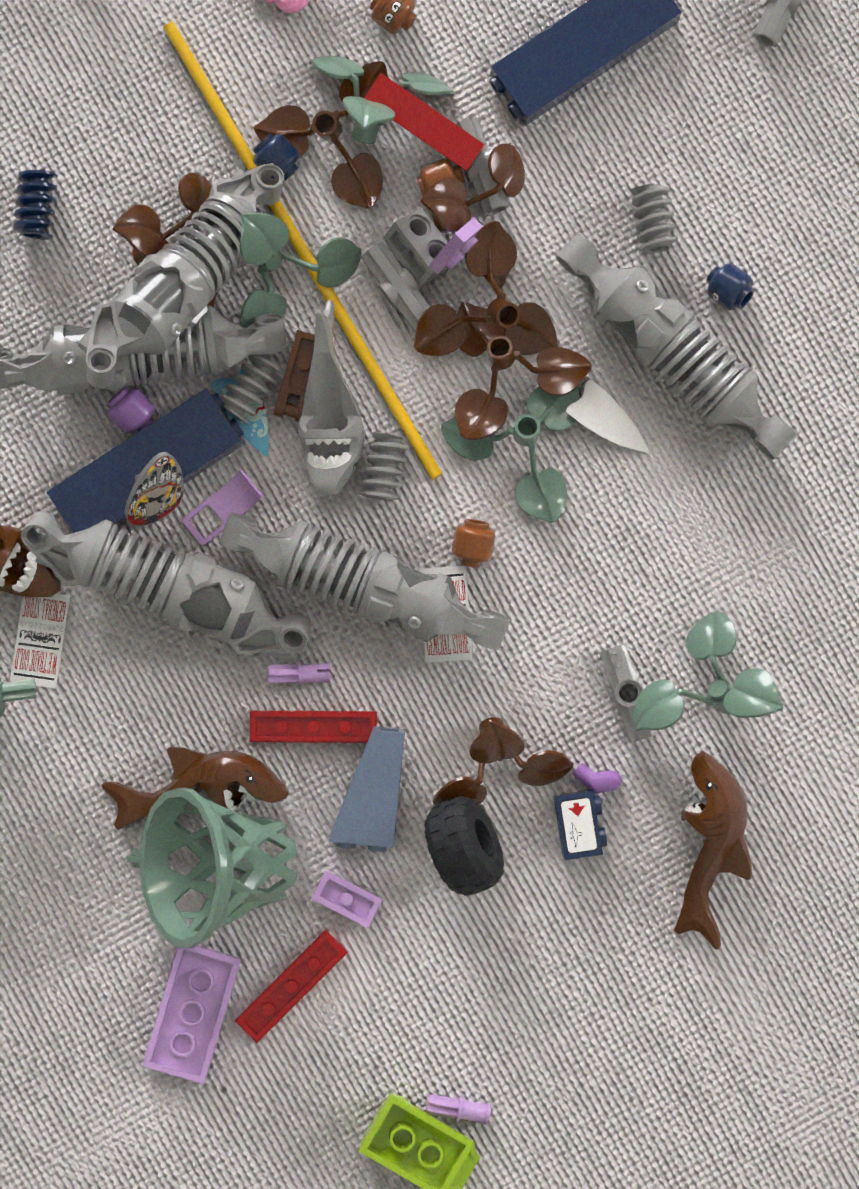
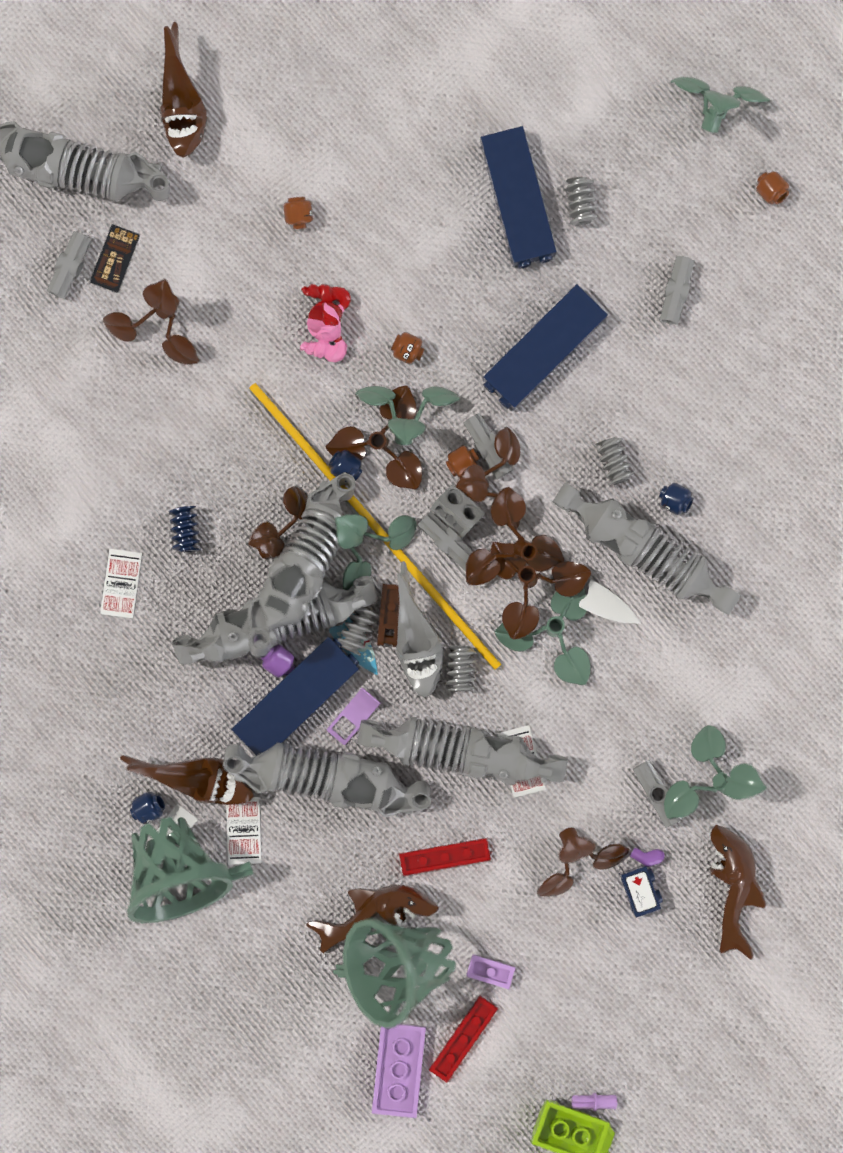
camera: 15 degrees left, 0 degrees up
shield [124,452,184,526] -> none
lavender axle [267,661,330,686] -> none
sand blue slope [329,726,405,852] -> none
red tile [364,73,485,172] -> none
black tyre [424,796,504,896] -> none
lavender plate [429,217,483,274] -> none
dark orange head [452,519,496,567] -> none

